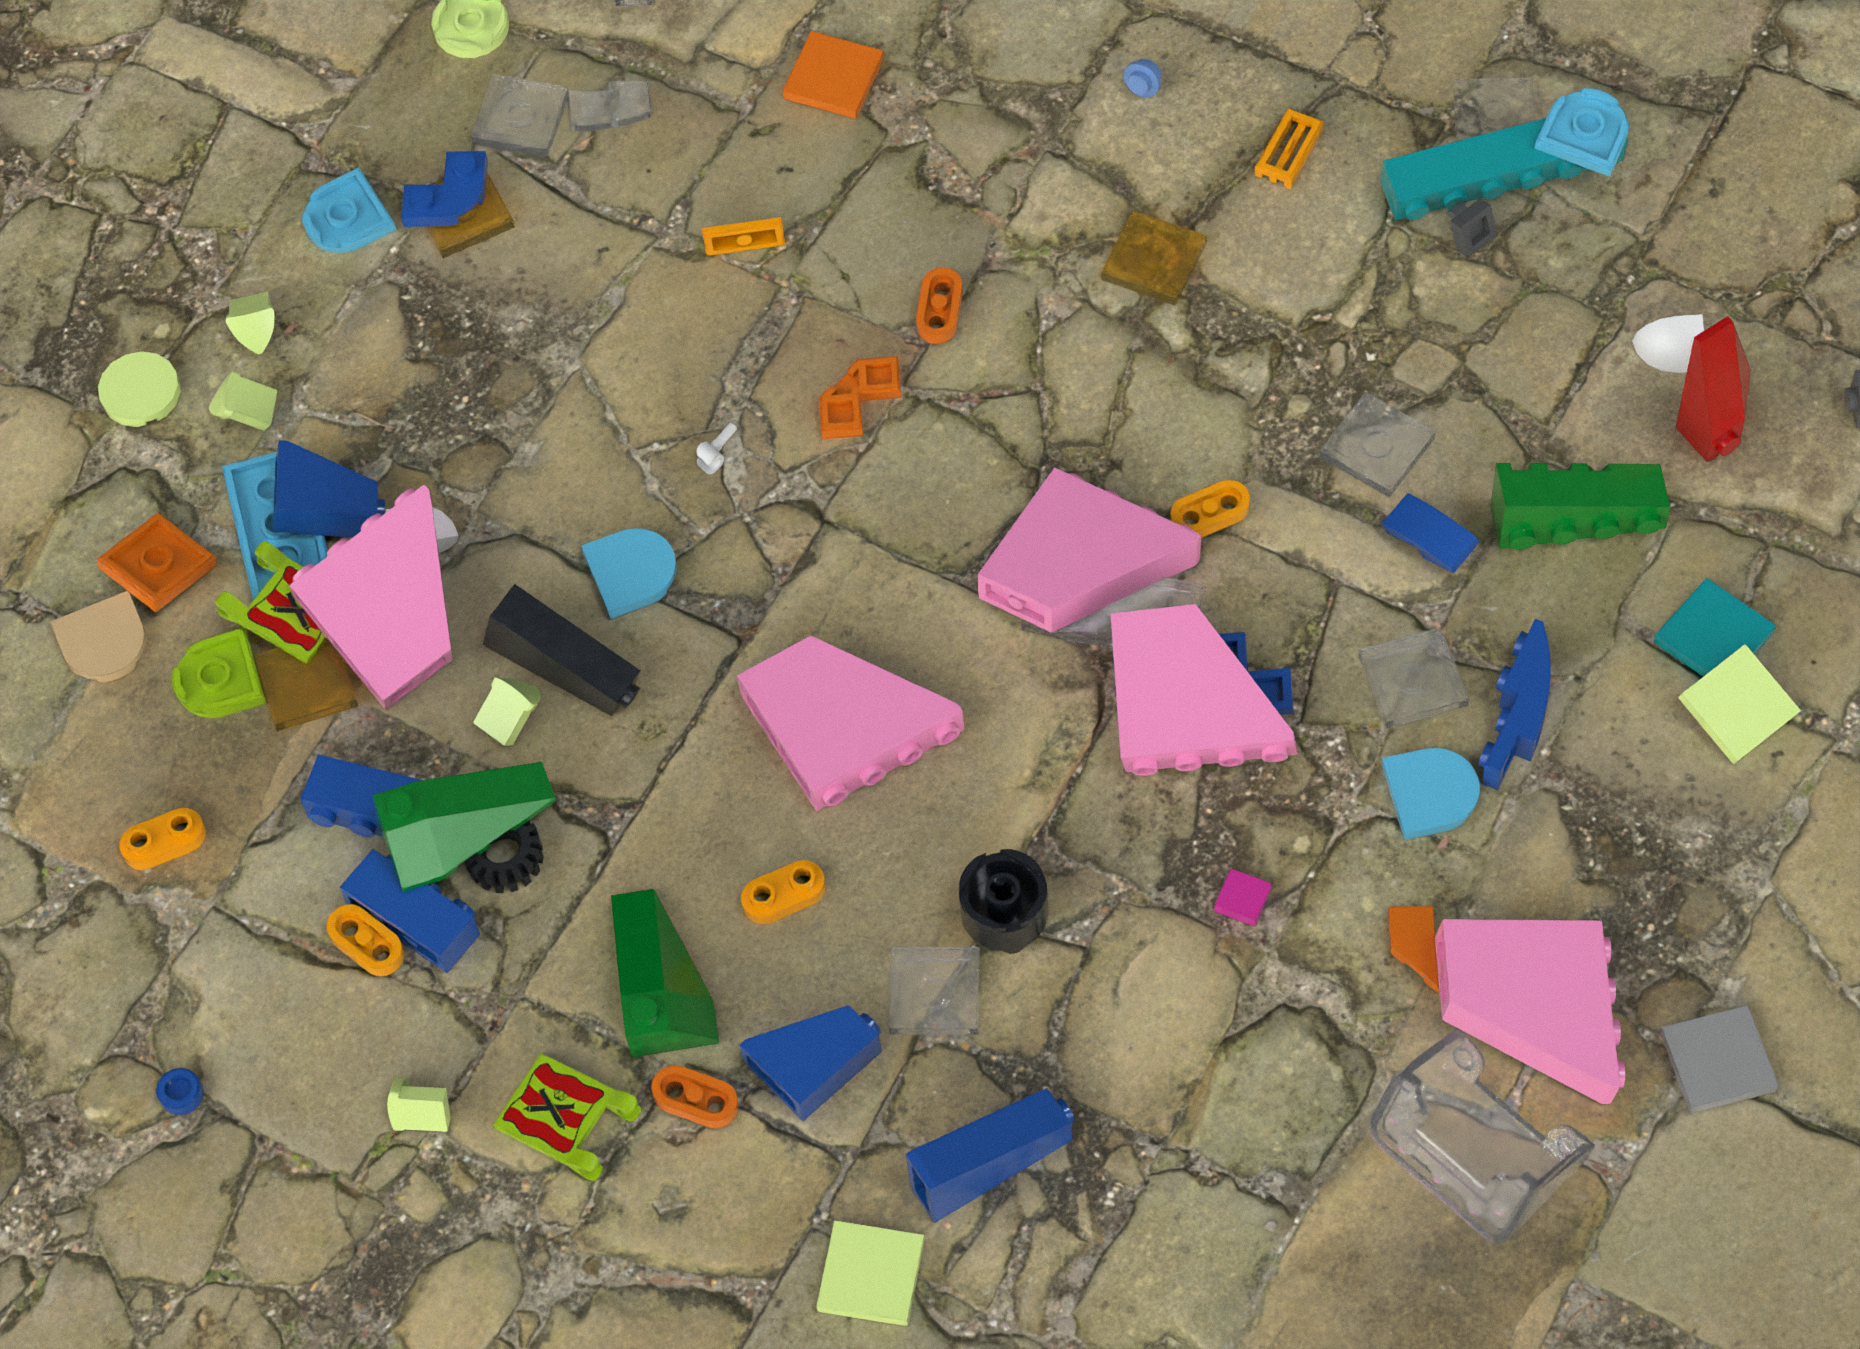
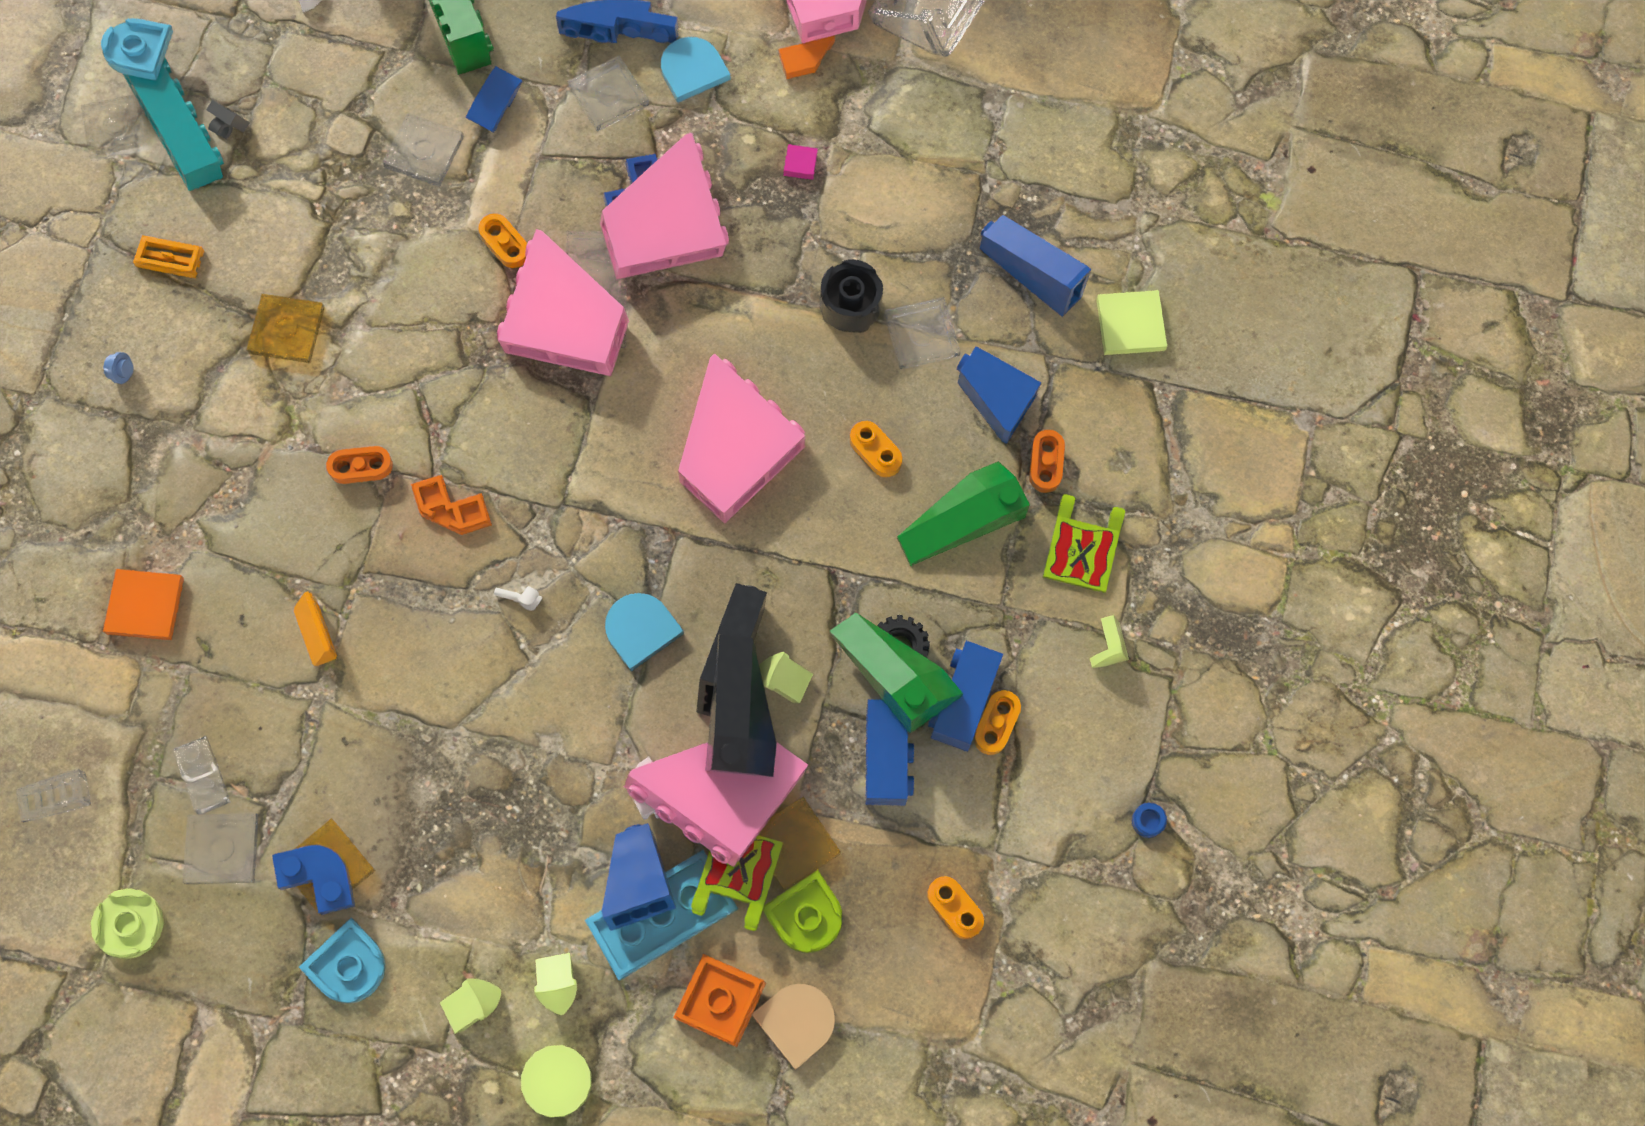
camera: 115 degrees left, 10 degrees up
none -> black wedge [705,634,777,777]

